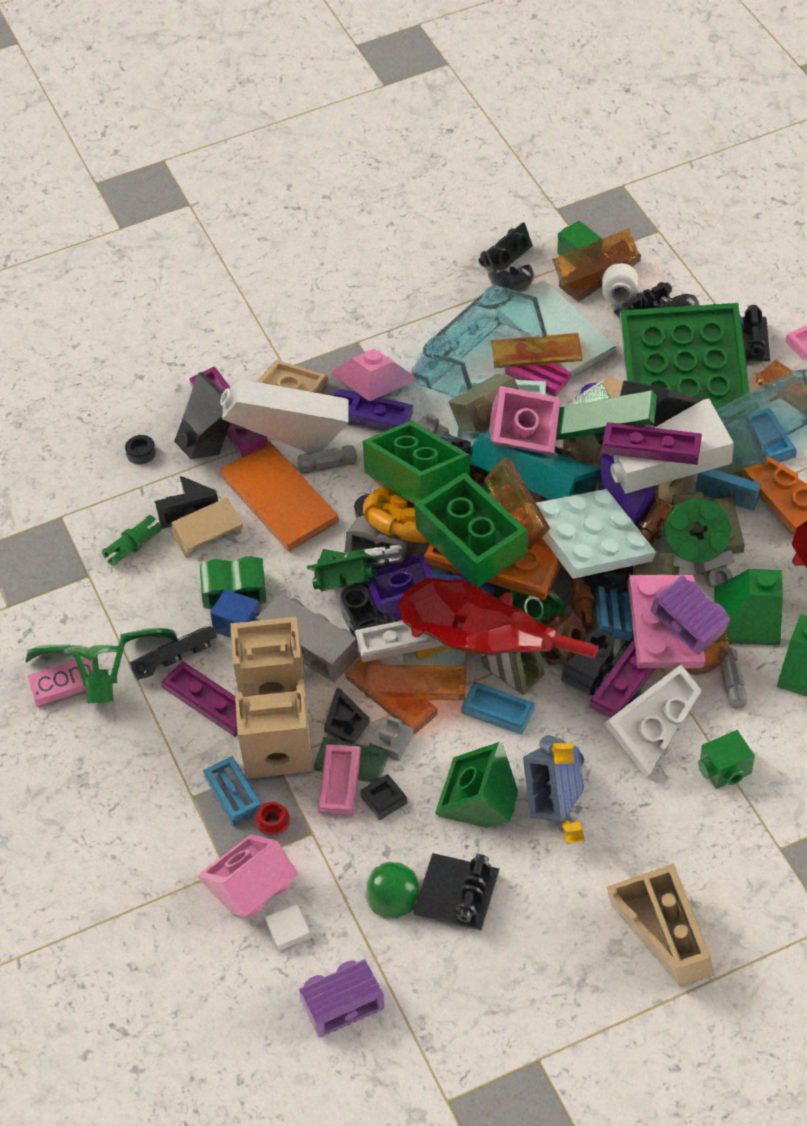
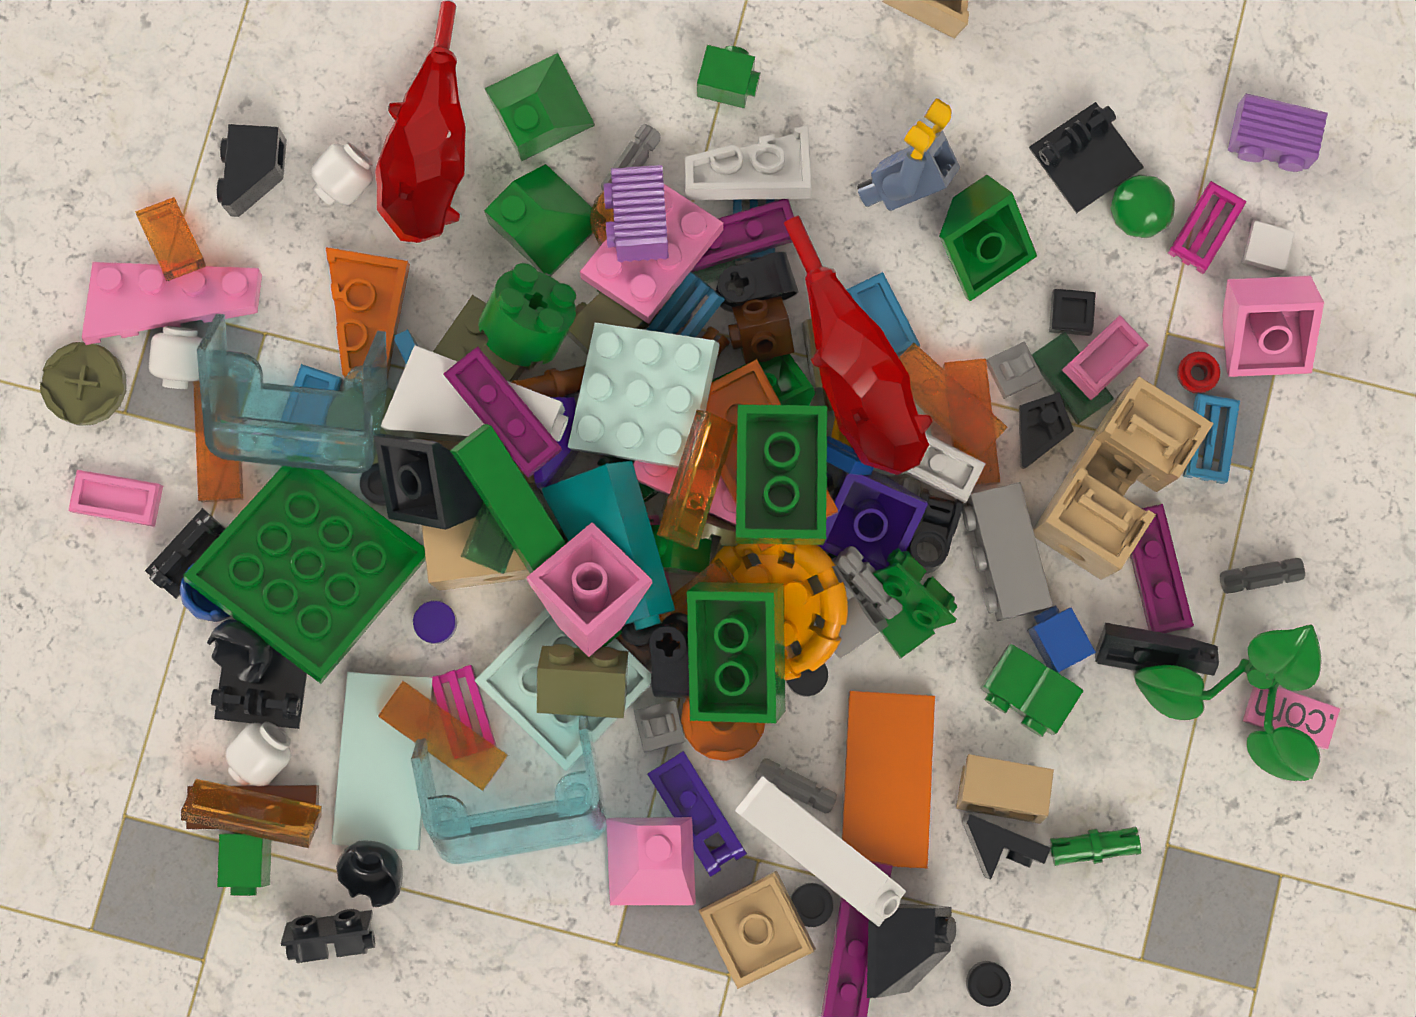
camera: 145 degrees left, 30 degrees up
none -> dark pink tile [1167,181,1247,274]
none -> dark grey axle [1220,558,1305,594]

